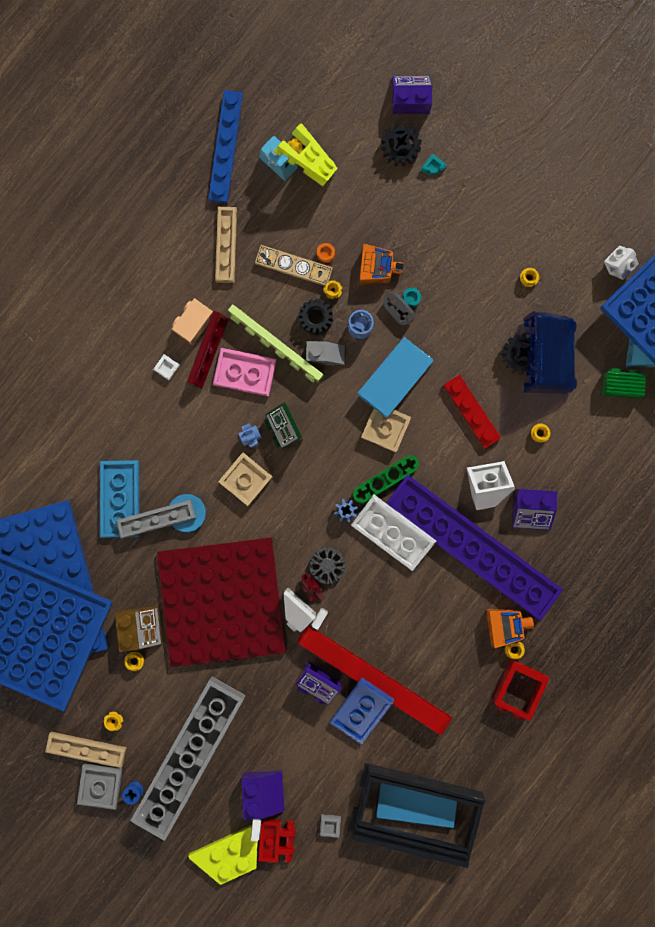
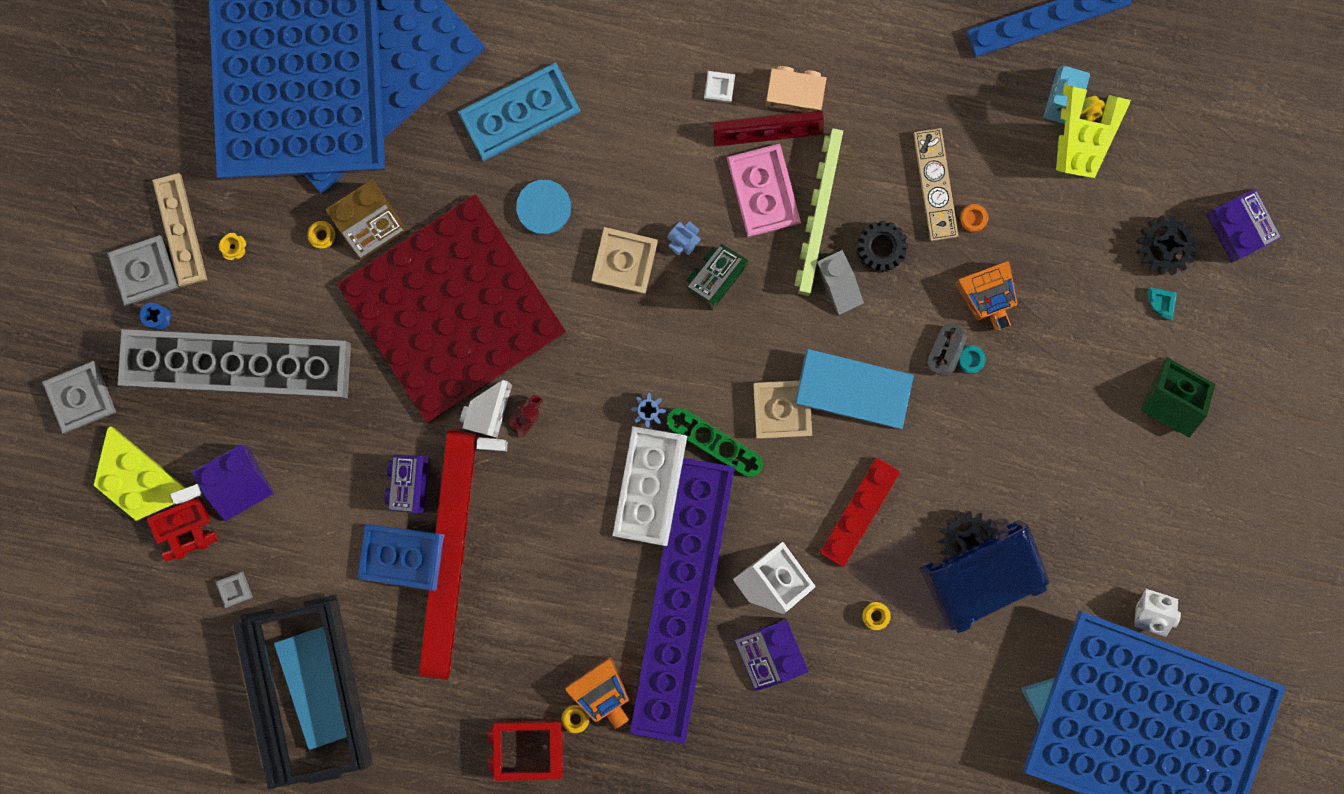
camera: 65 degrees right, 0 degrees up
light grey tile [116,500,196,539] -> none
tan tile [215,207,237,283] -> none
dark grey wheel [310,548,346,584] -> none
yellow plate [324,281,342,299] -> none
medium blue wheel [348,310,374,340] -> none
yellow plate [520,268,539,287] -> none
green brick [601,368,646,399] -> none
none -> light grey plate [42,361,117,434]
none -> dark green slope [1141,357,1215,438]

